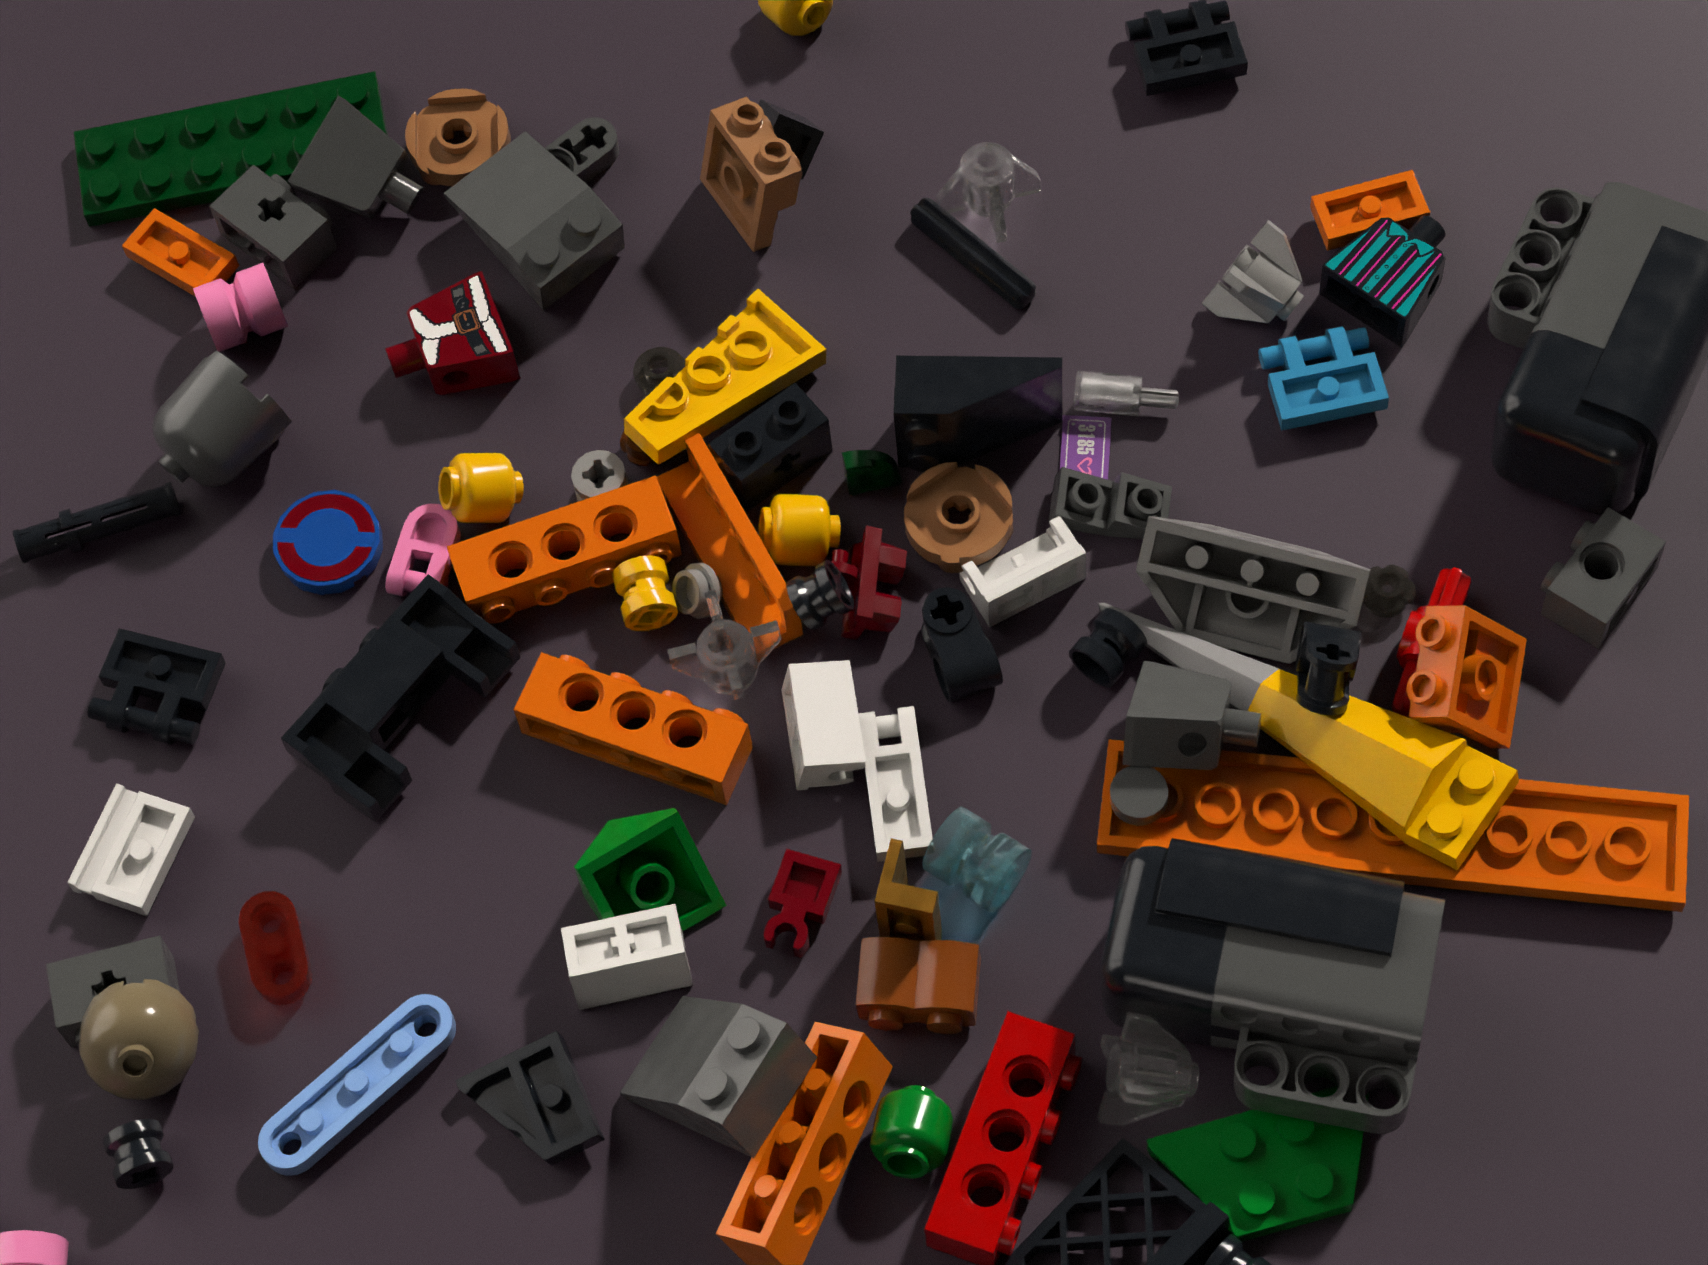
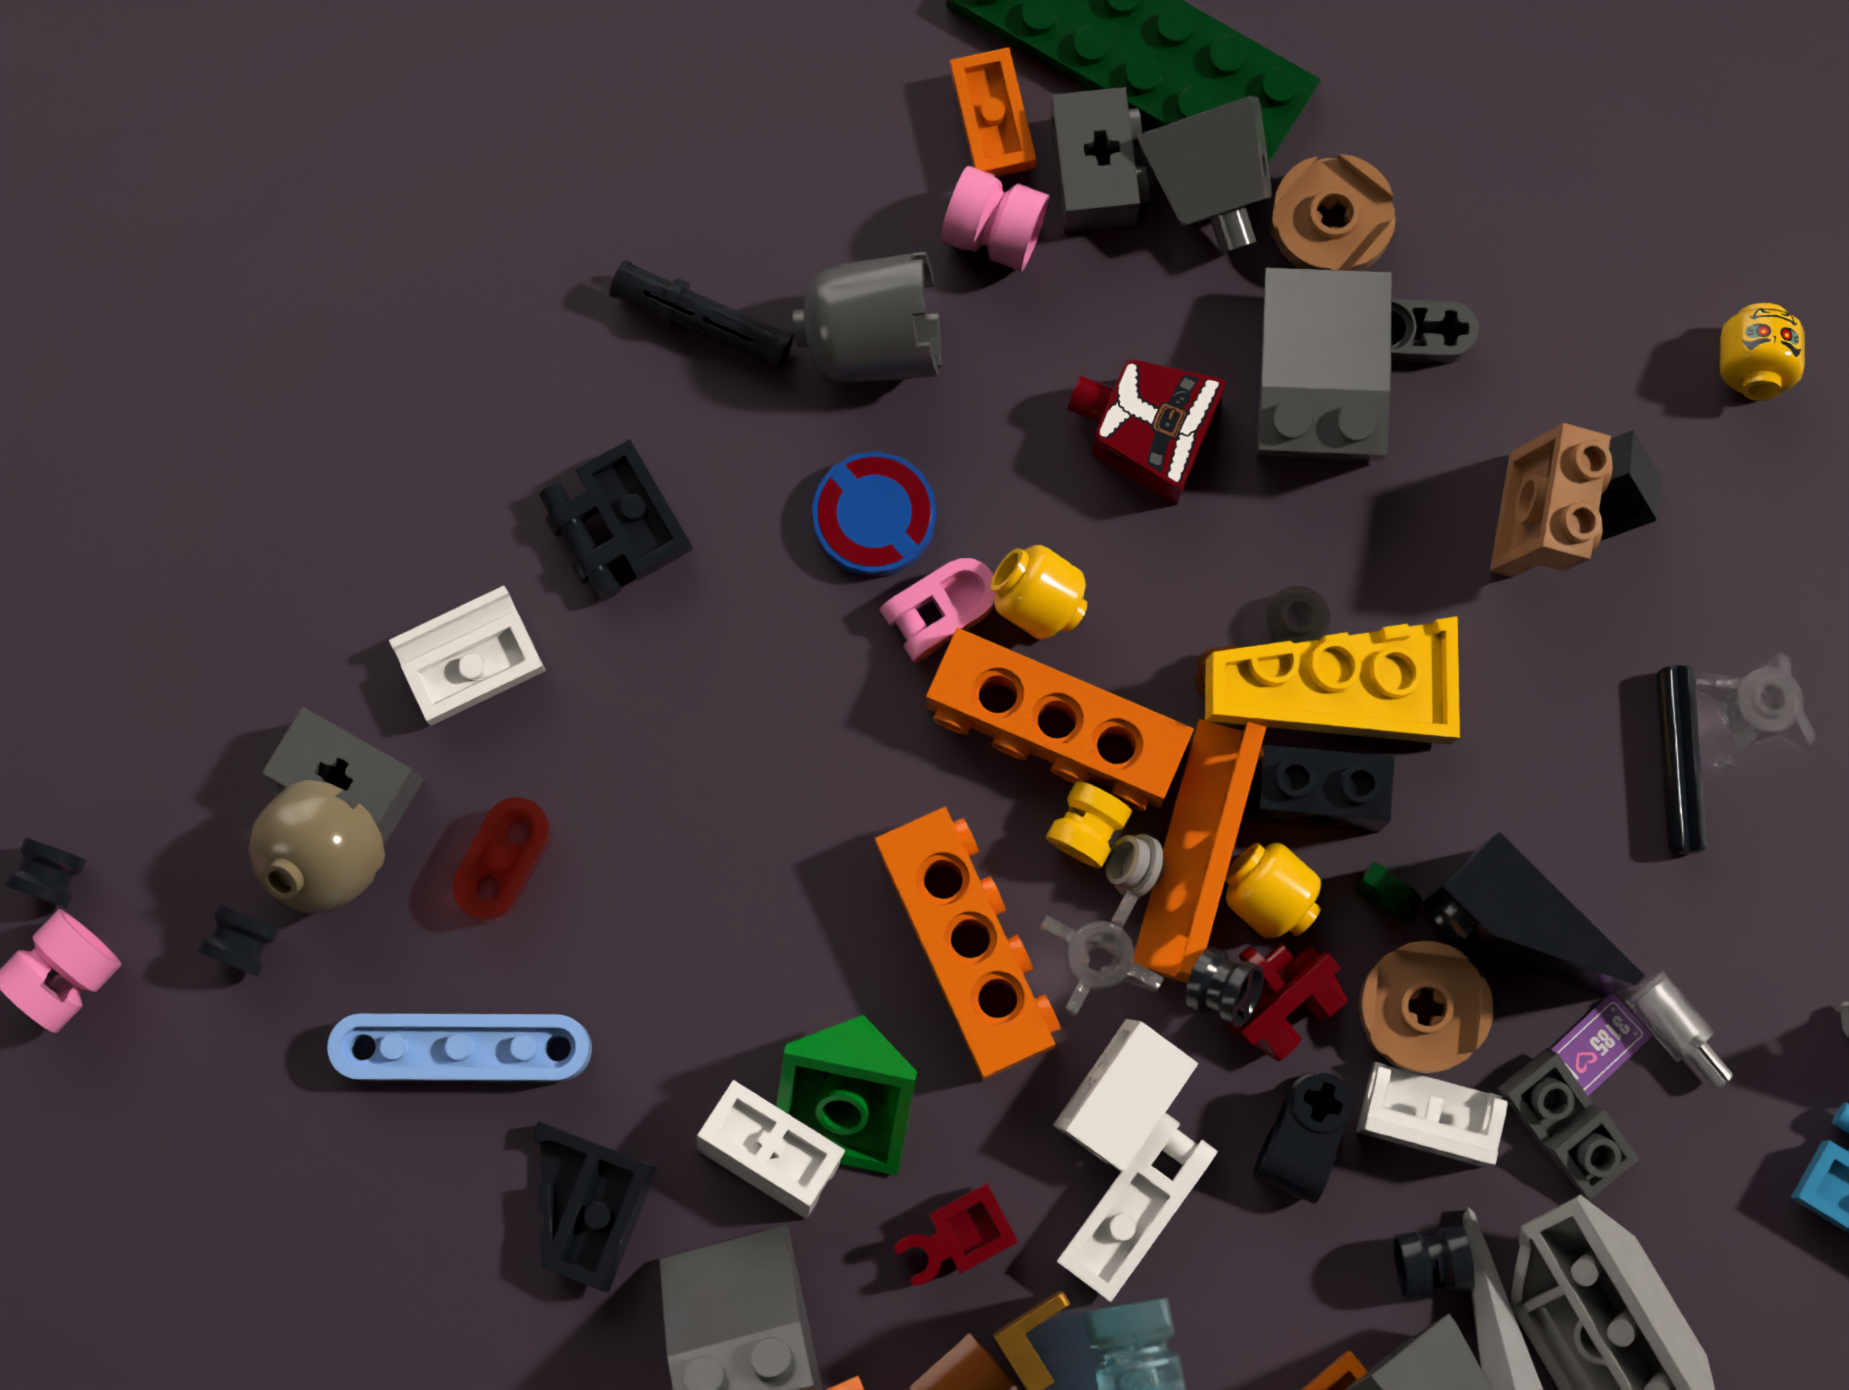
camera: 40 degrees right, 15 degrees up
black bracket [281,574,521,822] -> none
light grey wheel [571,450,629,502] -> none

